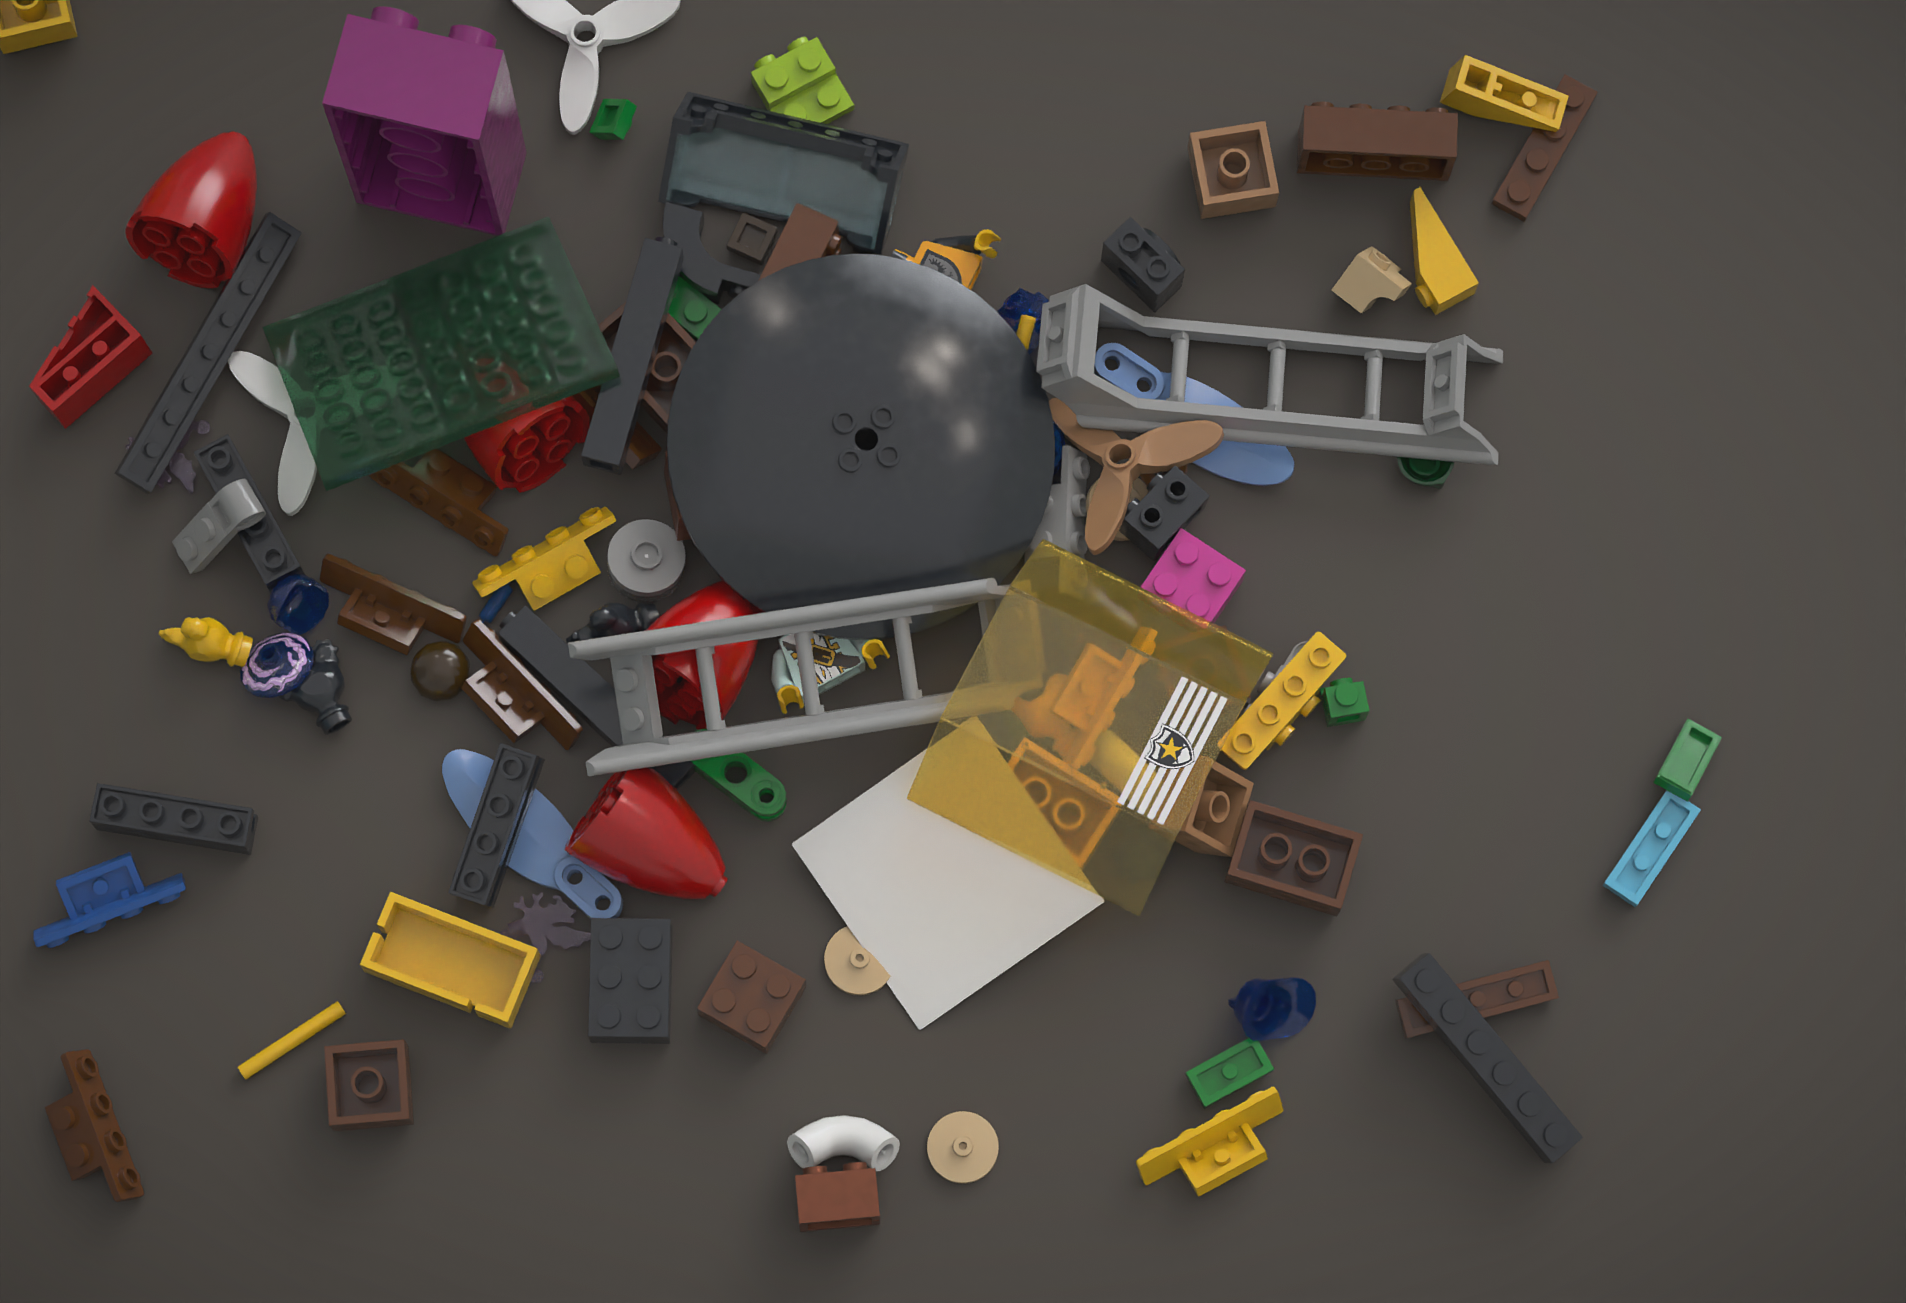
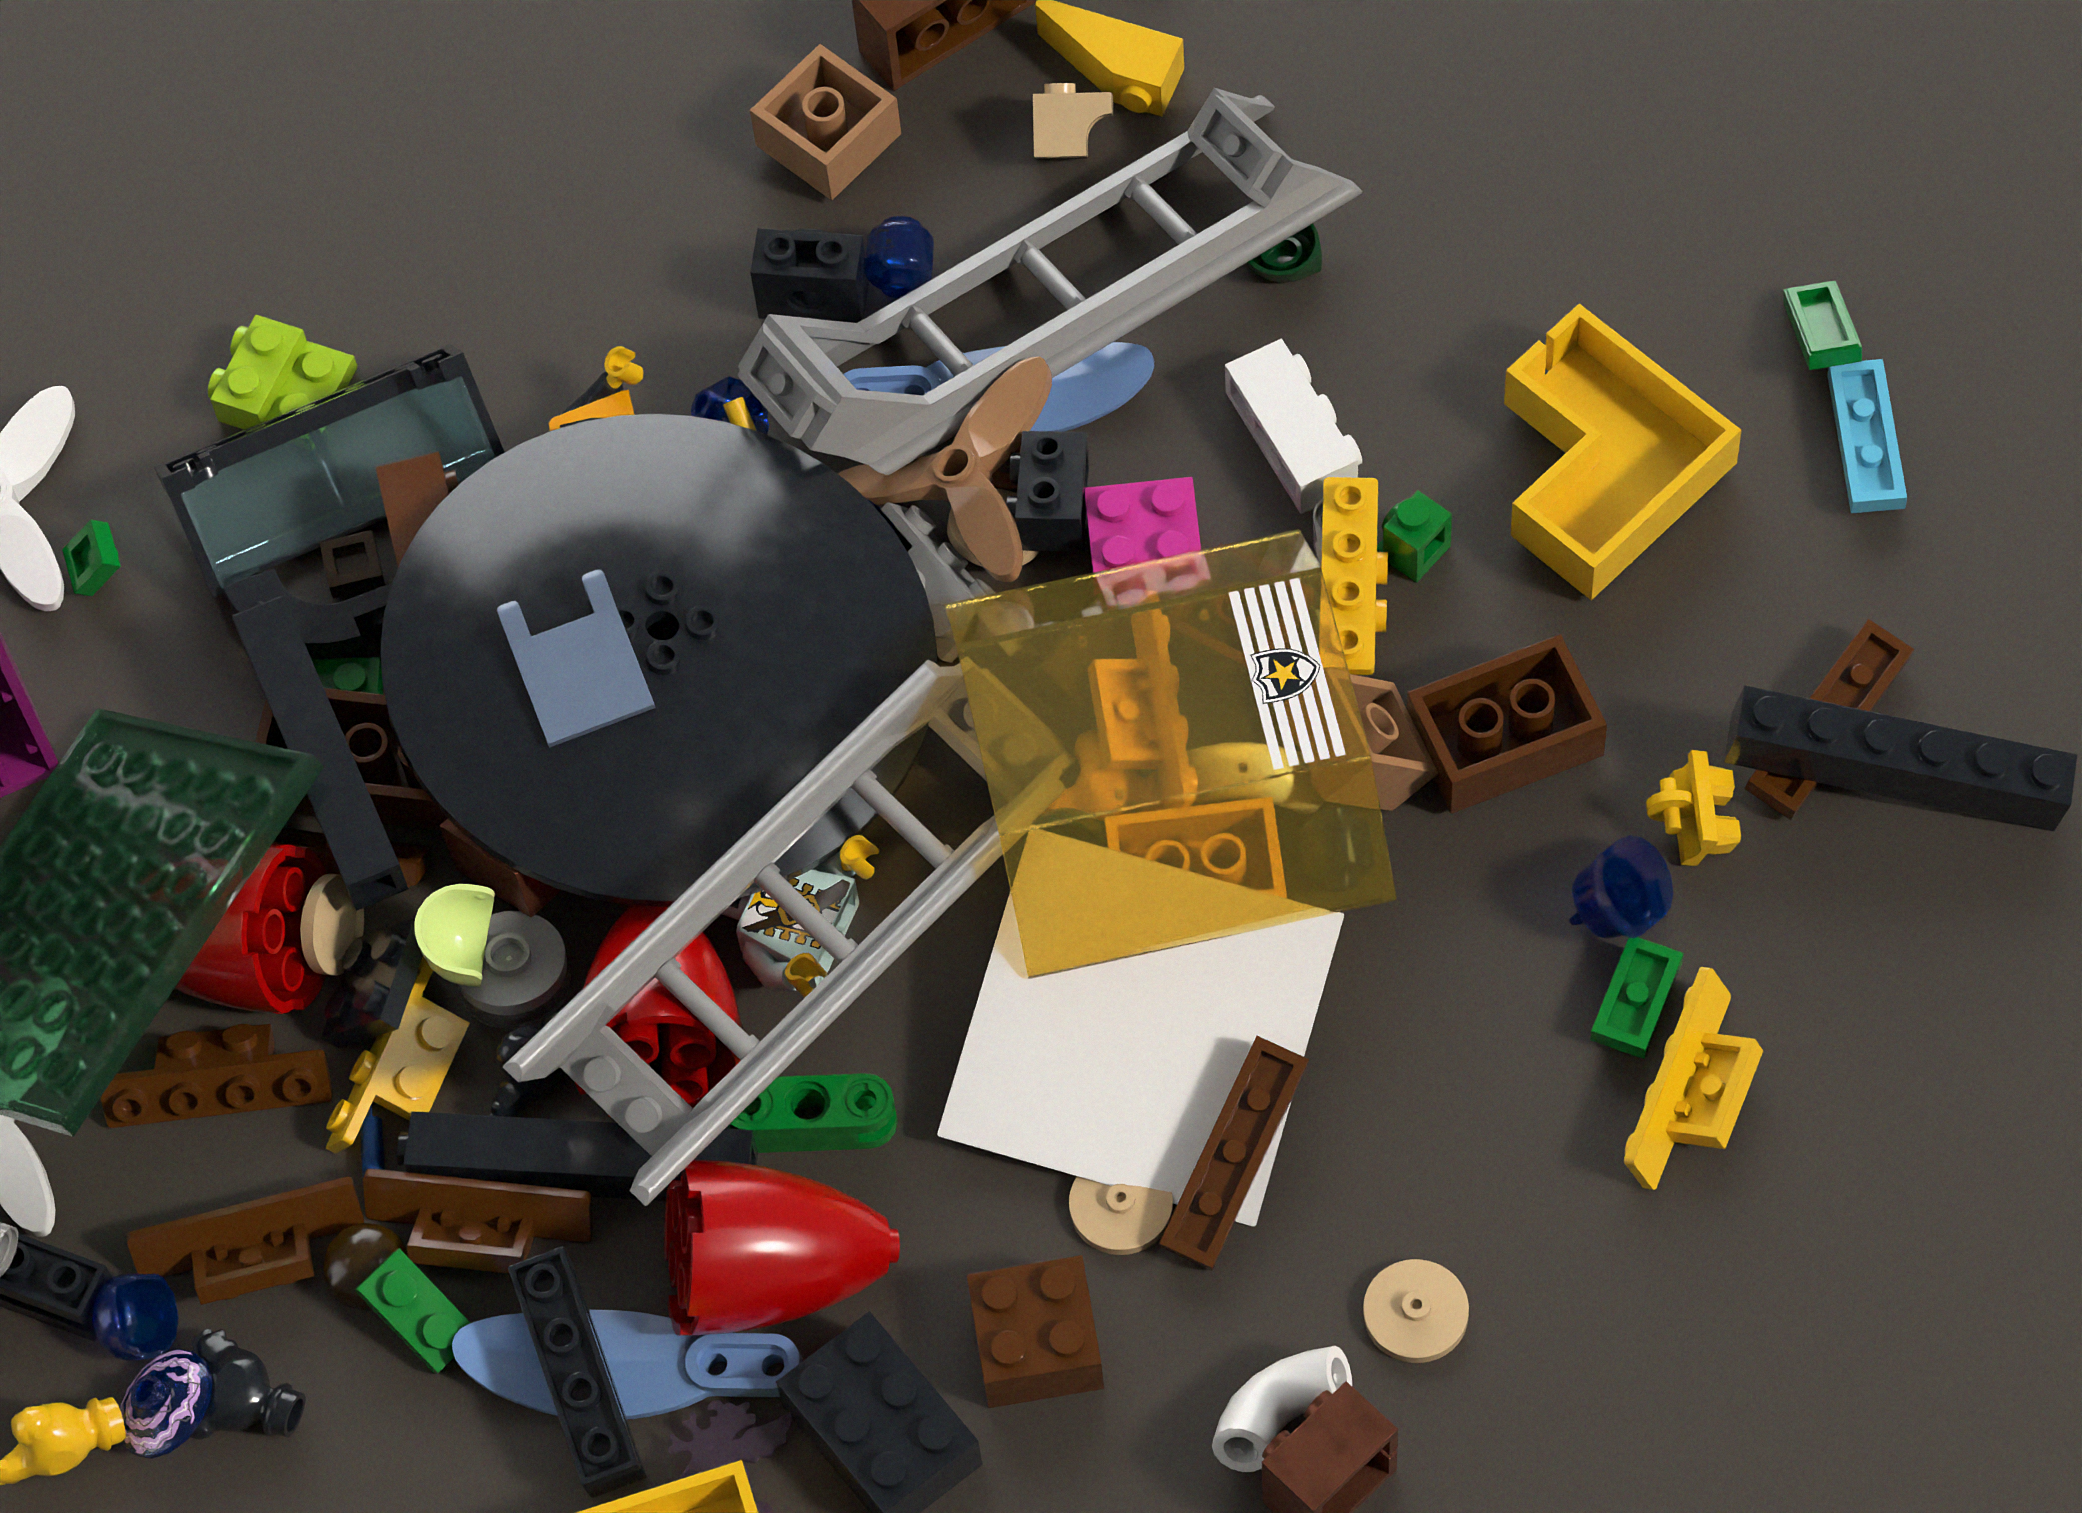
camera: 30 degrees left, 15 degrees down
none -> tan piece [300,874,364,976]
none -> black plate [321,919,423,1048]
none -> green plate [354,1248,470,1374]
none -> yellowish green helmet [415,884,495,987]
none -> sand blue flag [497,570,655,748]
none -> clear blue head [865,216,934,298]
none -> reddish brown plate [1159,1036,1309,1271]
none -> white brick [1225,338,1362,514]
none -> yellow piece [1504,304,1741,601]
none -> yellow hips [1646,750,1741,866]

